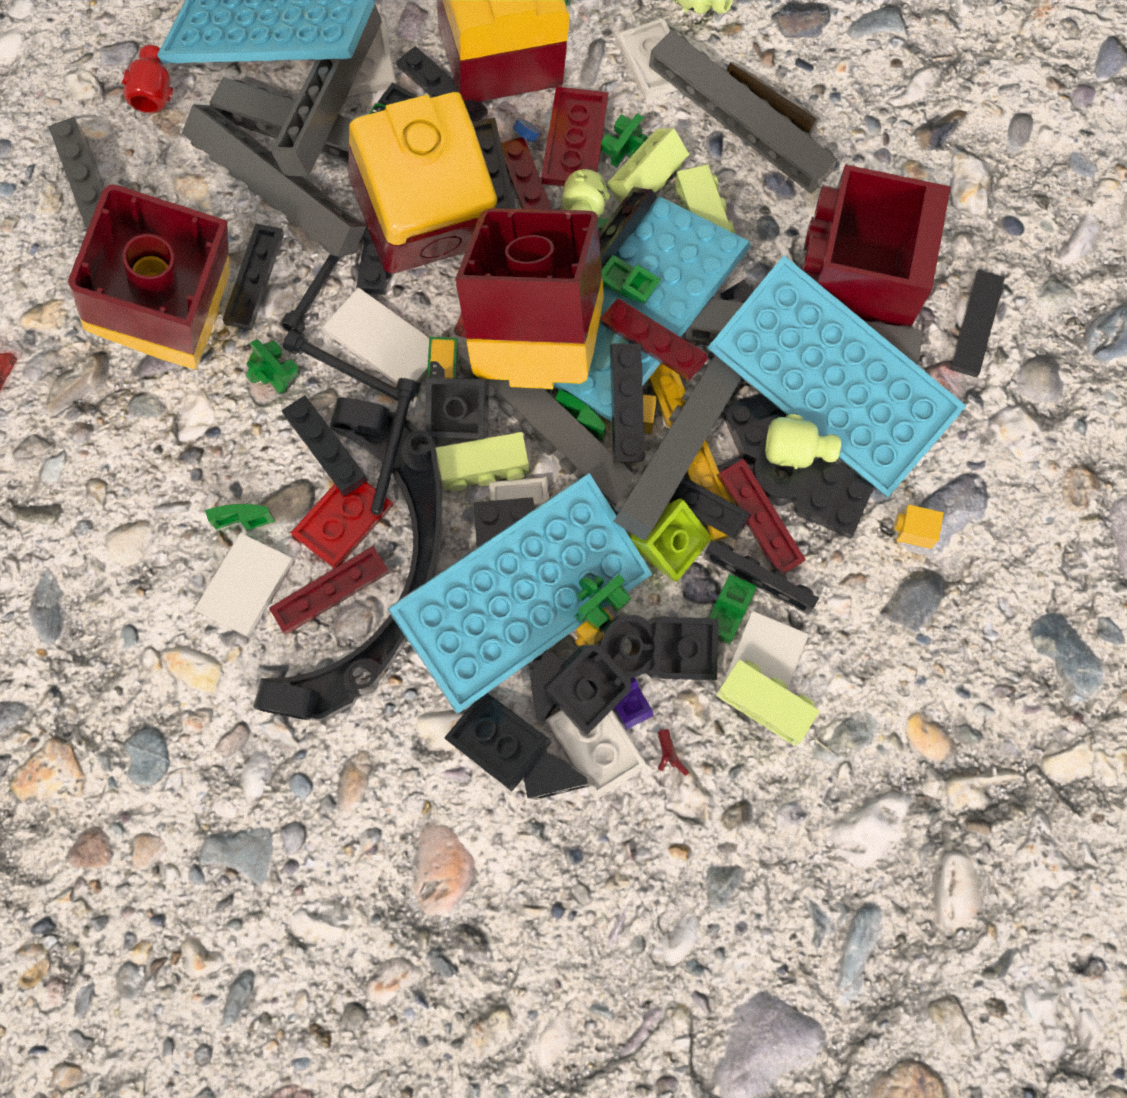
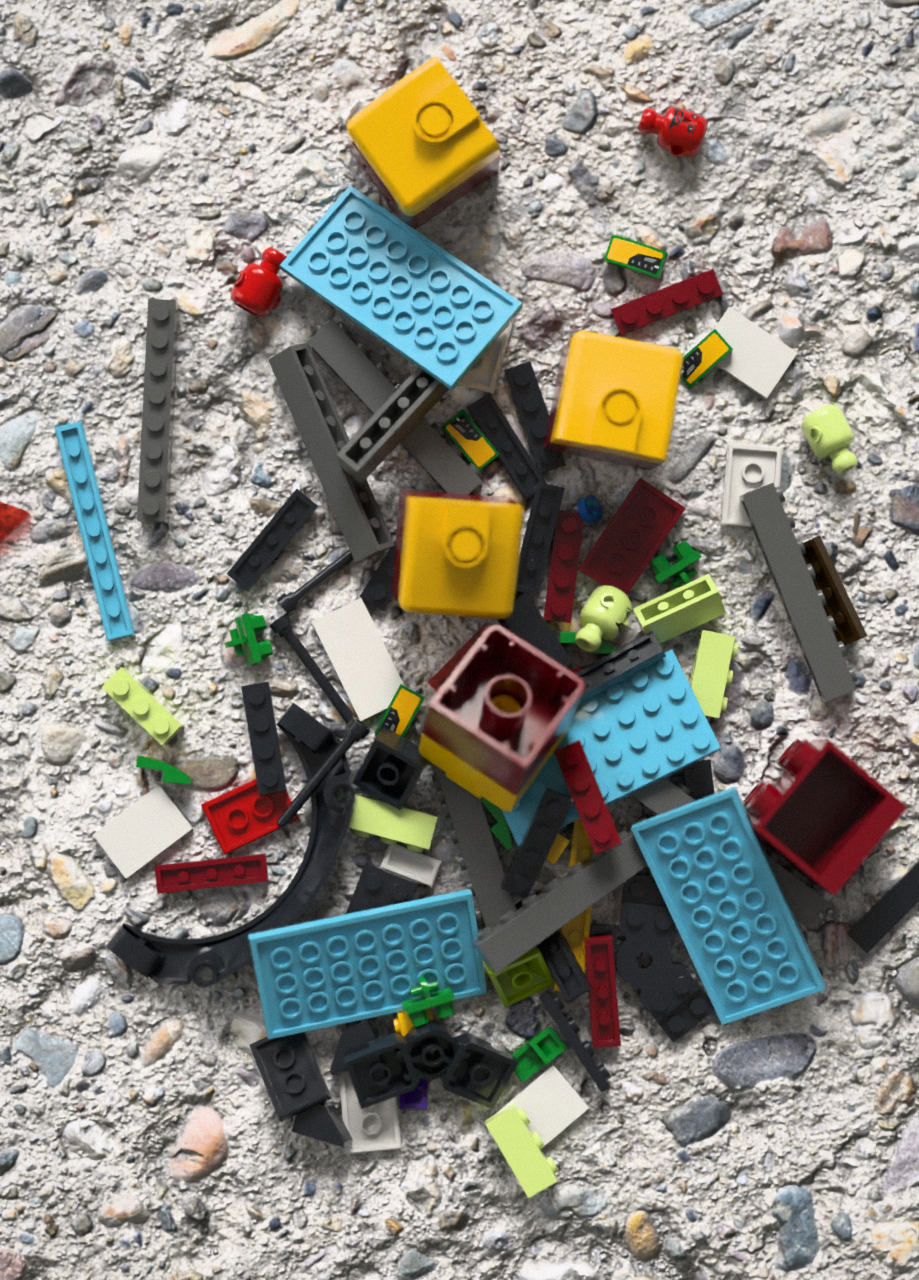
camera: 25 degrees right, 15 degrees up
dark red piece [68,185,229,370] -> none
green slope [602,255,661,304] -> none
dark red bar [657,729,689,776] -> none
yellowish green piece [765,414,841,469] -> none
yellow brick [893,504,944,549] -> none
none -> medium azure tile [55,421,135,642]
none -> yellowish green brick [101,667,185,745]

